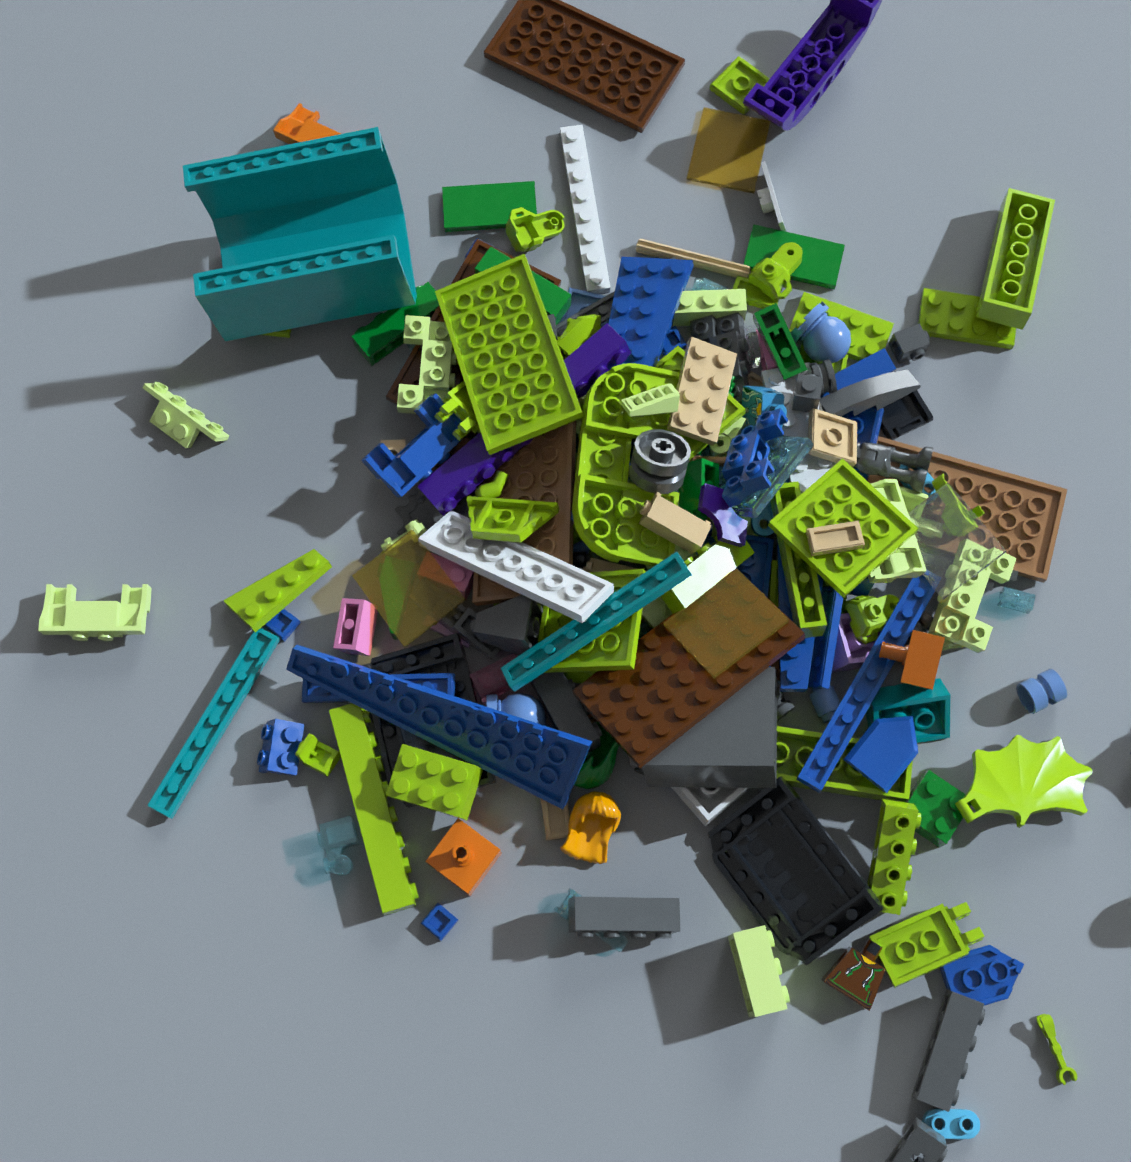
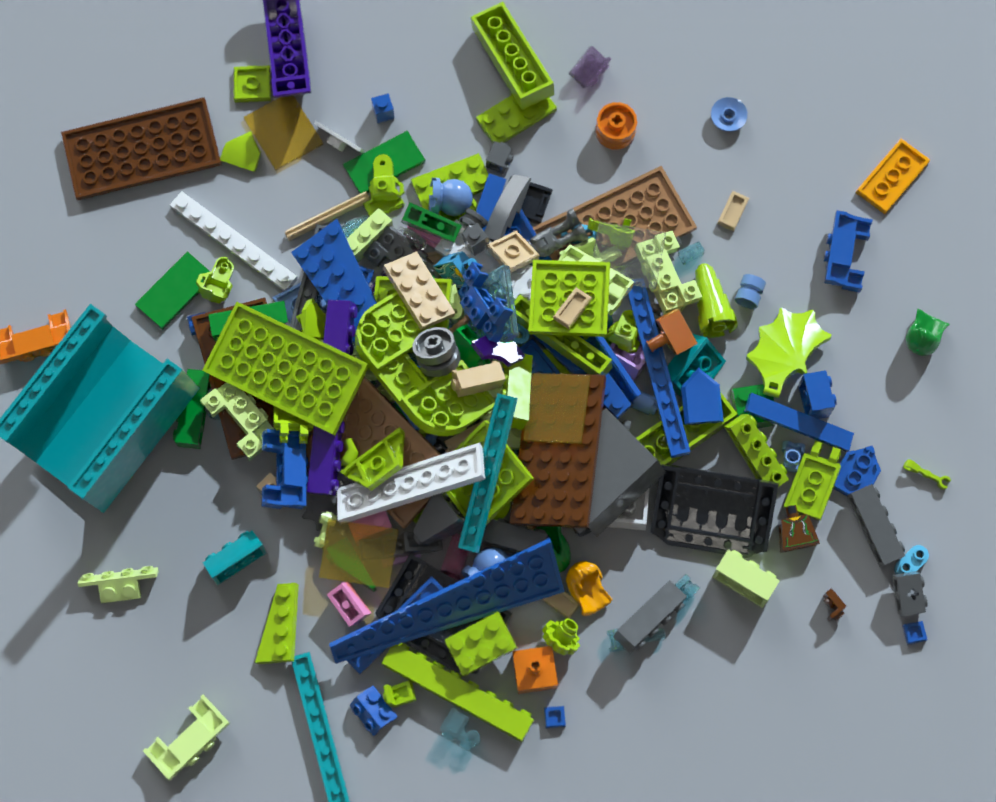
camera: 45 degrees left, 0 degrees up
blue tile [264,609,301,642] -> none
yellowish green slope [621,384,680,417] -> none
none -> teal slope [203,530,267,586]
none -> lime slope [220,131,262,172]
none -> blue brick [371,93,395,124]
none -> lime plant [542,619,580,656]
none -> clear purple bracket [568,46,611,88]
none -> orange wheel [596,102,637,150]
none -> clear light blue wheel [675,574,700,602]
none -> lime cone [695,263,738,338]
none -> tan tile [717,191,749,231]
none -> blue tile [744,393,854,452]
none -> medium blue plate [781,441,805,473]
none -> blue brick [798,370,837,419]
none -> reddish brown bracket [823,588,847,621]

